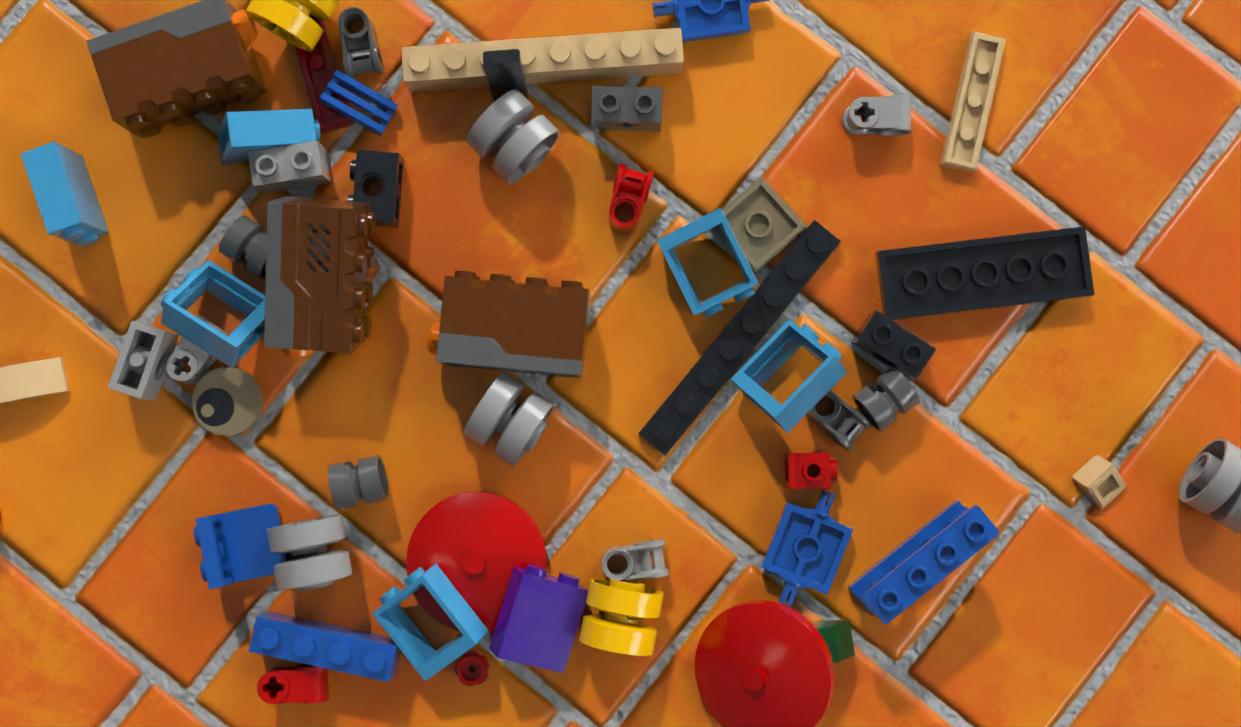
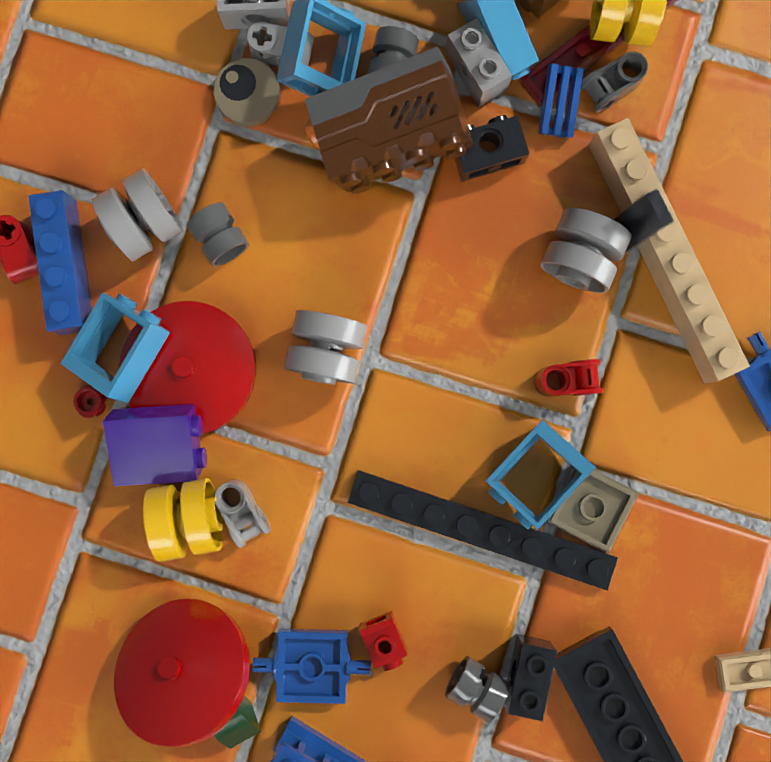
camera: 70 degrees right, 0 degrees up
blue bracket [193,503,288,589] -> none
reddish brown piece [427,271,591,378] -> none
dark grey brick [591,86,663,132] -> none
dark azure window [731,319,847,433] -> none
dark grey piece [807,391,872,452] -> none
light grey piece [842,95,911,136] -> none

